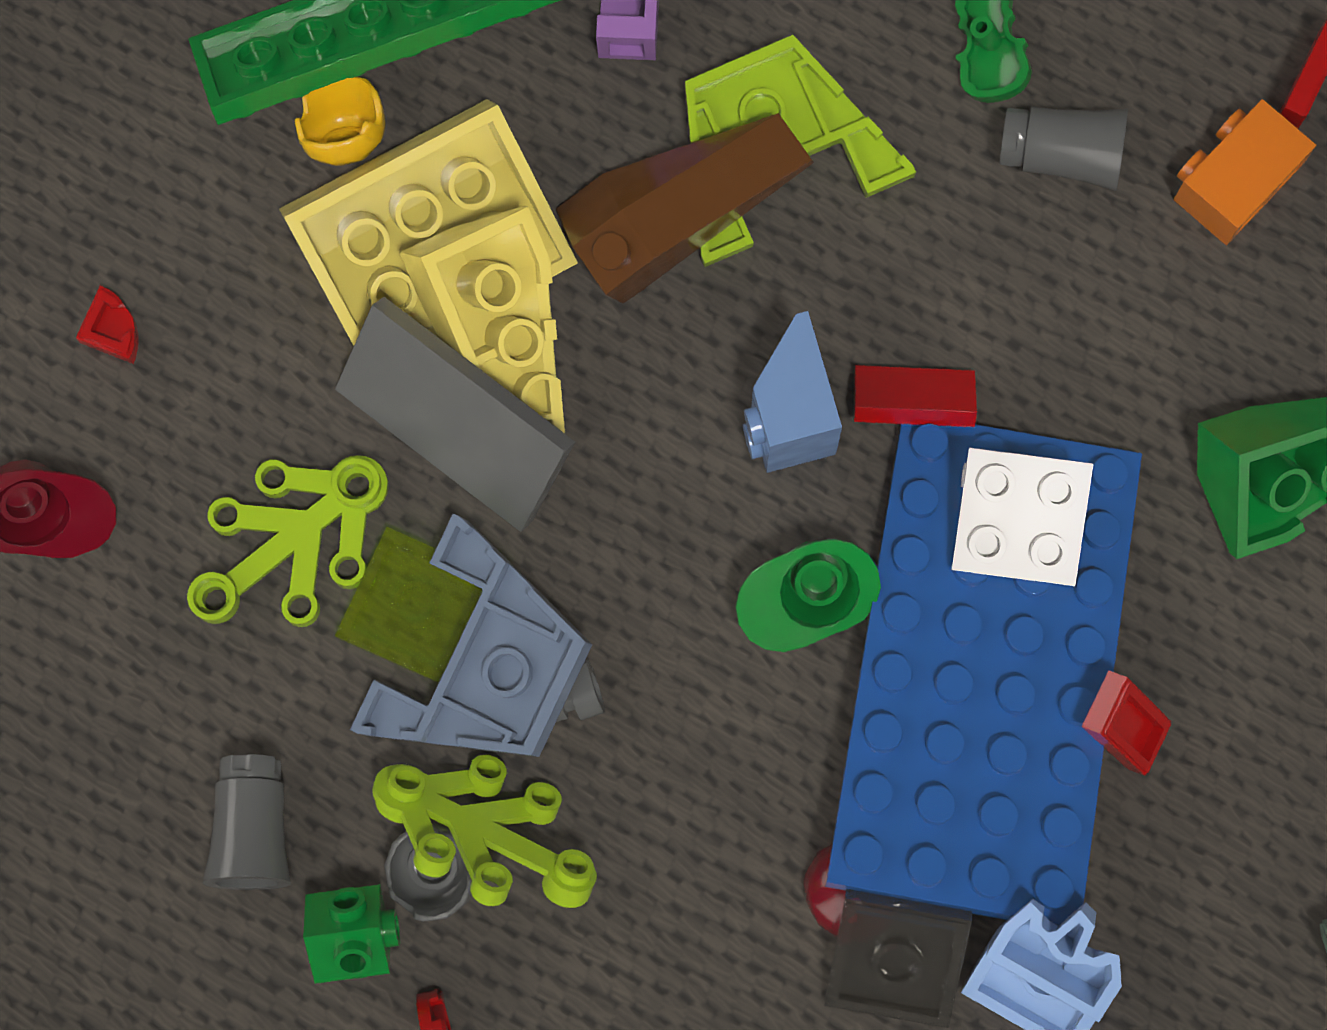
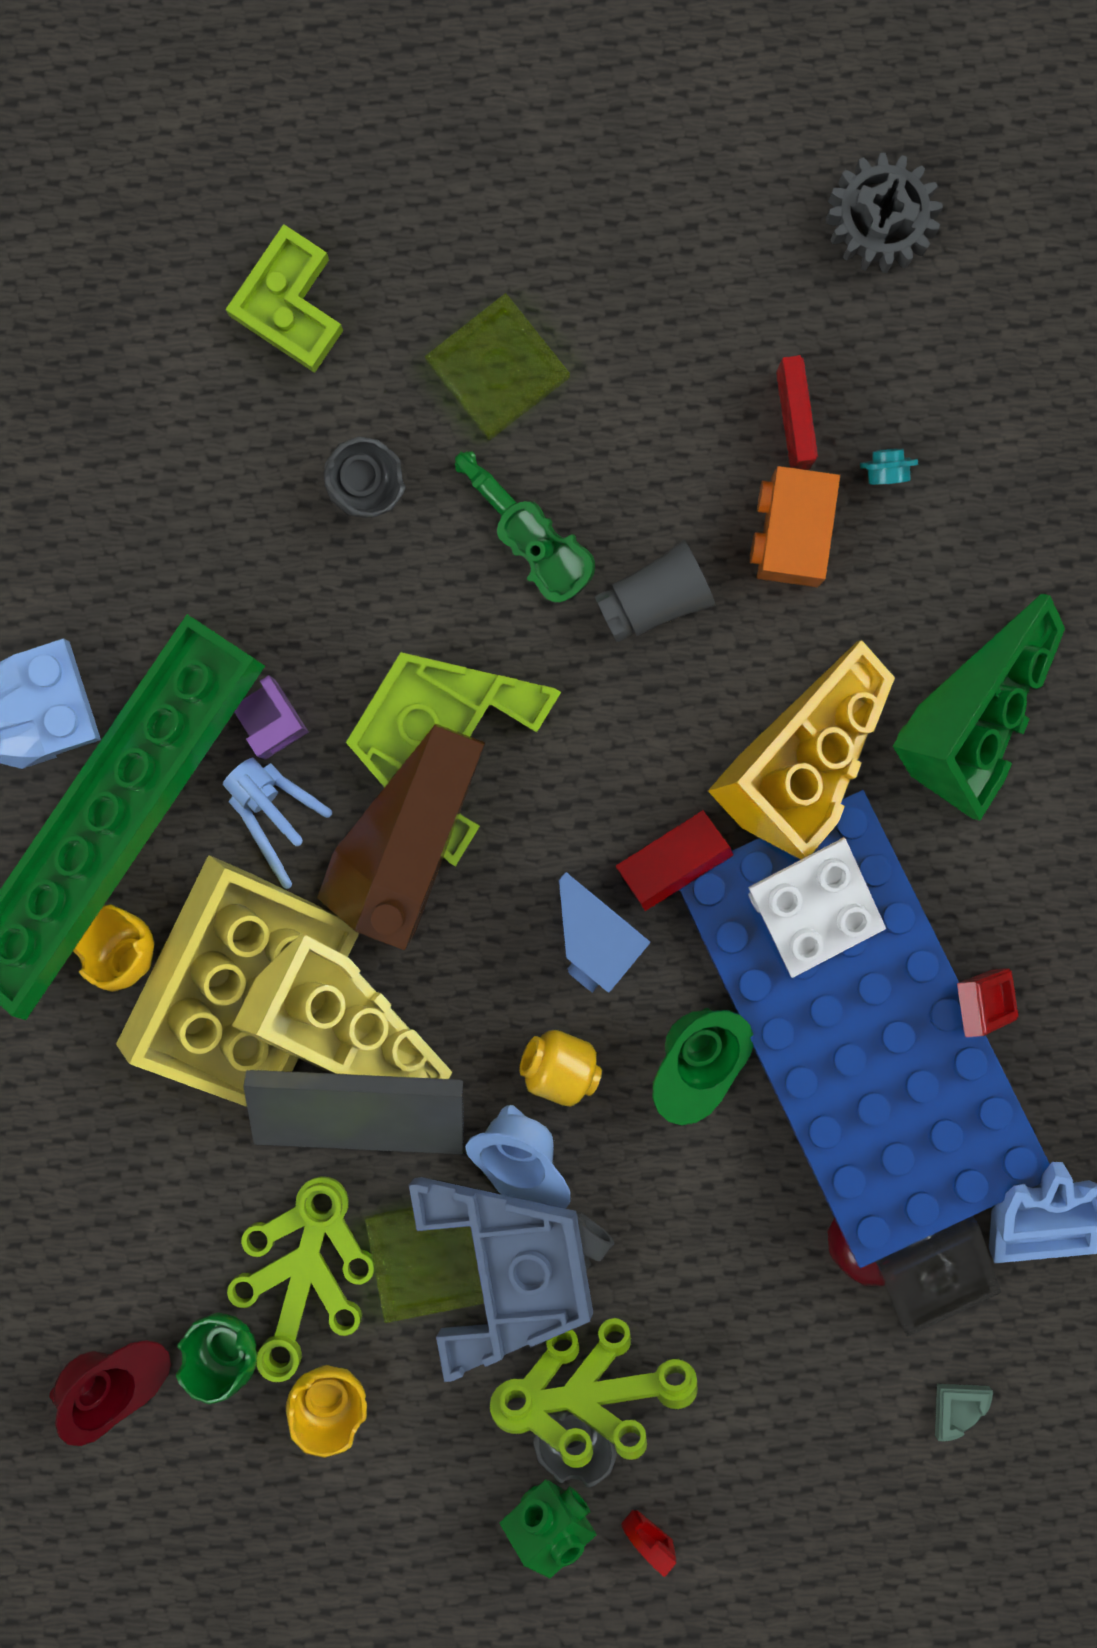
camera: 40 degrees left, 10 degrees up
red tile [76,285,139,364] -> none
dark grey plant [202,754,291,890] -> none
none -> green hair [176,1312,257,1405]
none -> light blue plant [222,757,332,889]
none -> yellow hair [286,1365,367,1458]
none -> light blue piece [465,1105,570,1209]
none -> yellow head [520,1030,602,1107]
none -> yellow wedge [708,640,895,859]

